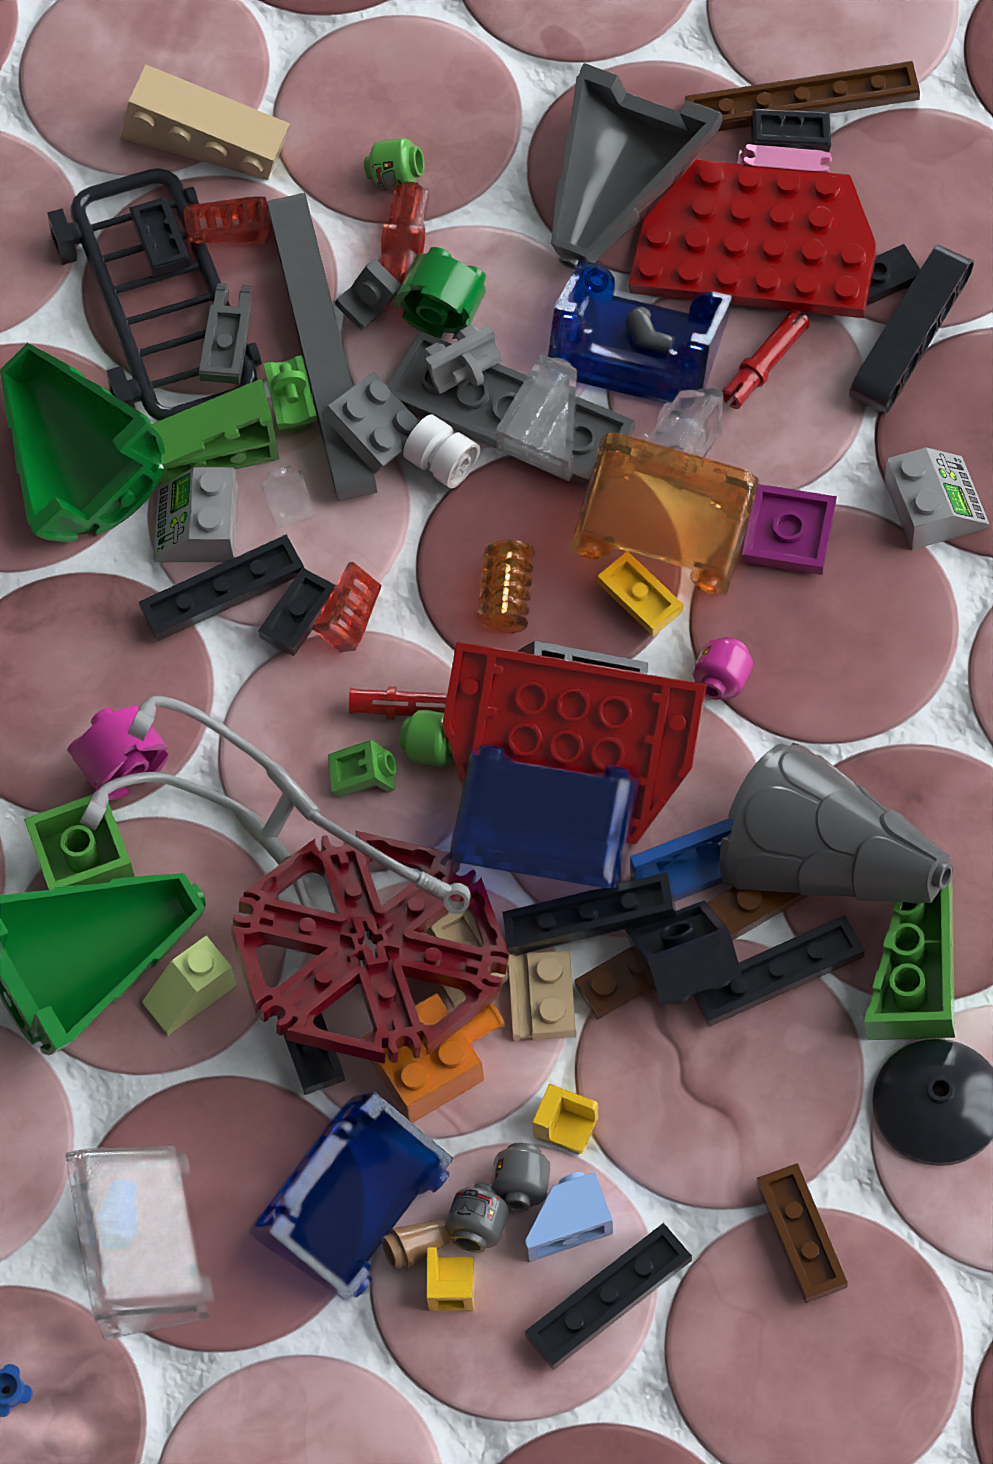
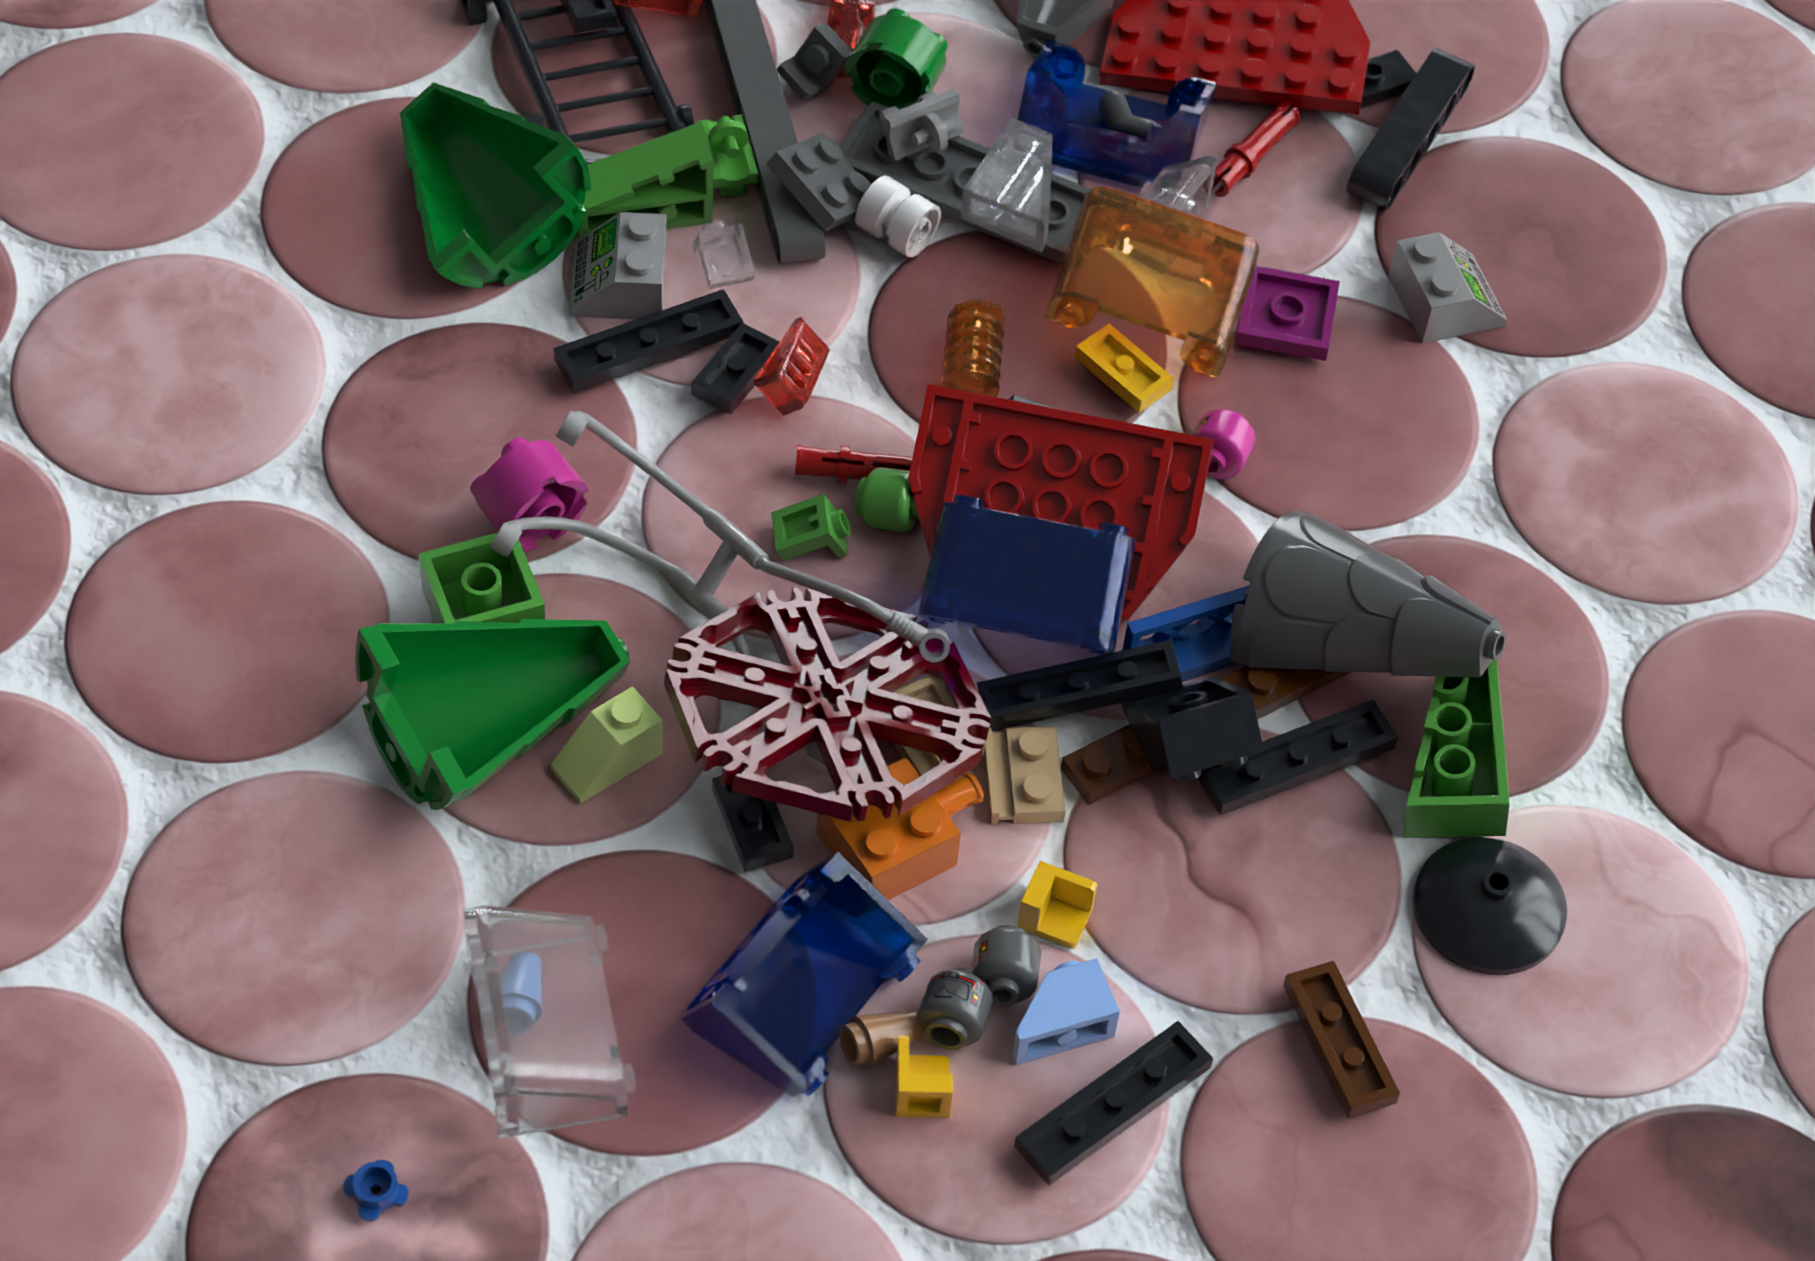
camera: 10 degrees left, 10 degrees down
dark grey hinge [199,283,252,384] -> none

